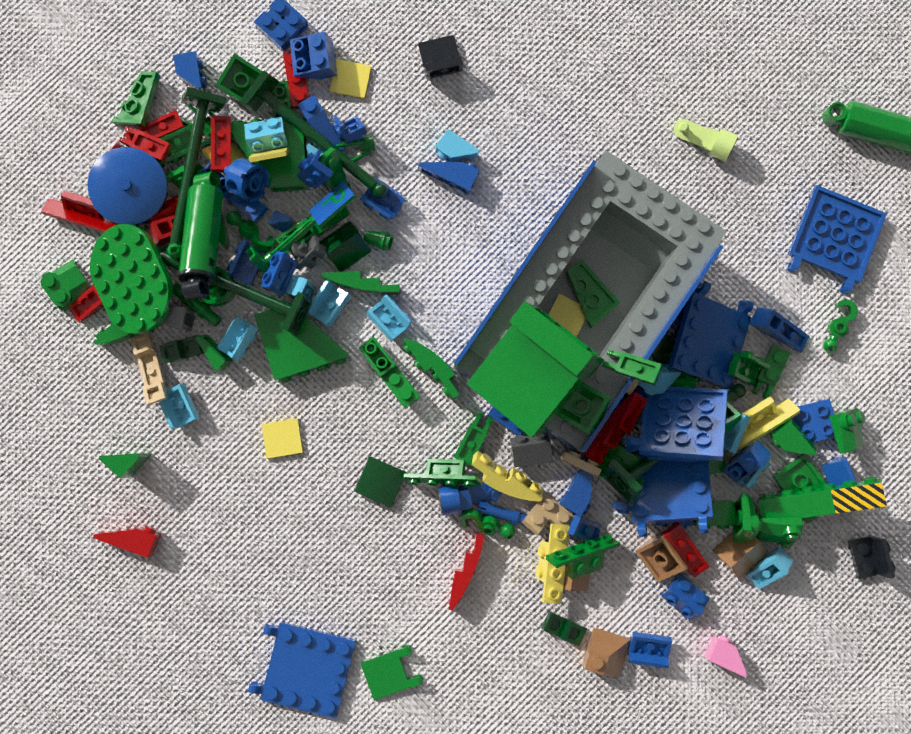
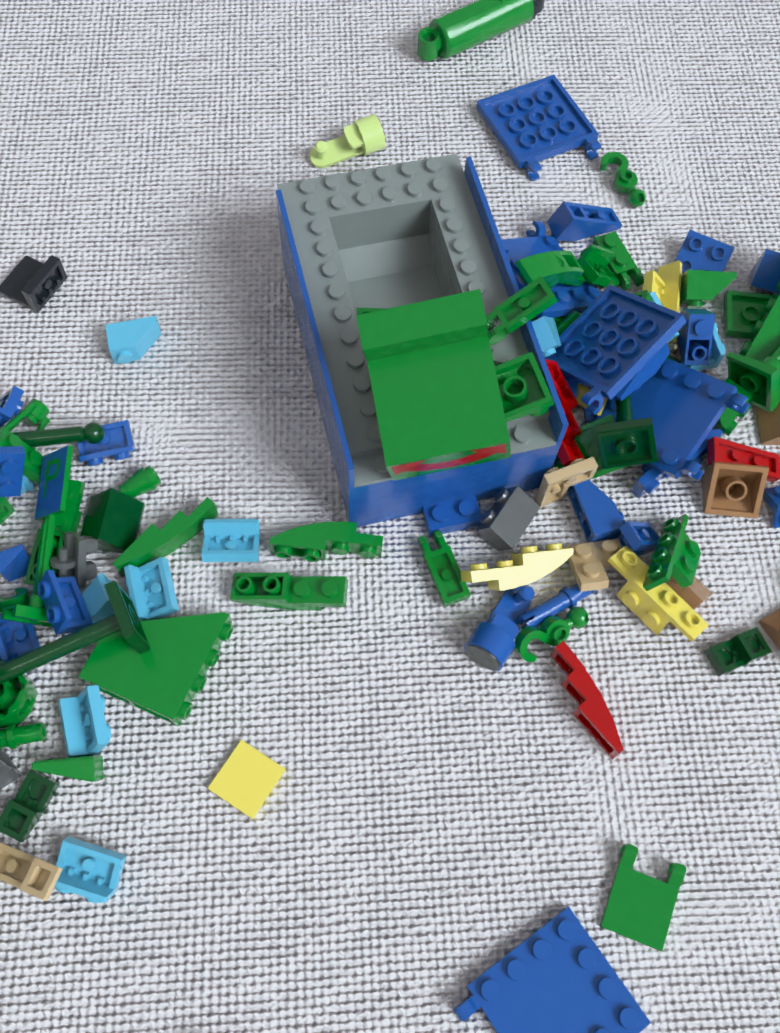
camera: 50 degrees left, 20 degrees down
green slope [99,453,151,478] -> none
dark green slope [354,456,407,508] -> none
bracket [403,459,482,487] -> none
blue slope [418,162,479,195] -> none
green slope [829,408,865,454] -> none
none -> green slope [515,250,586,289]

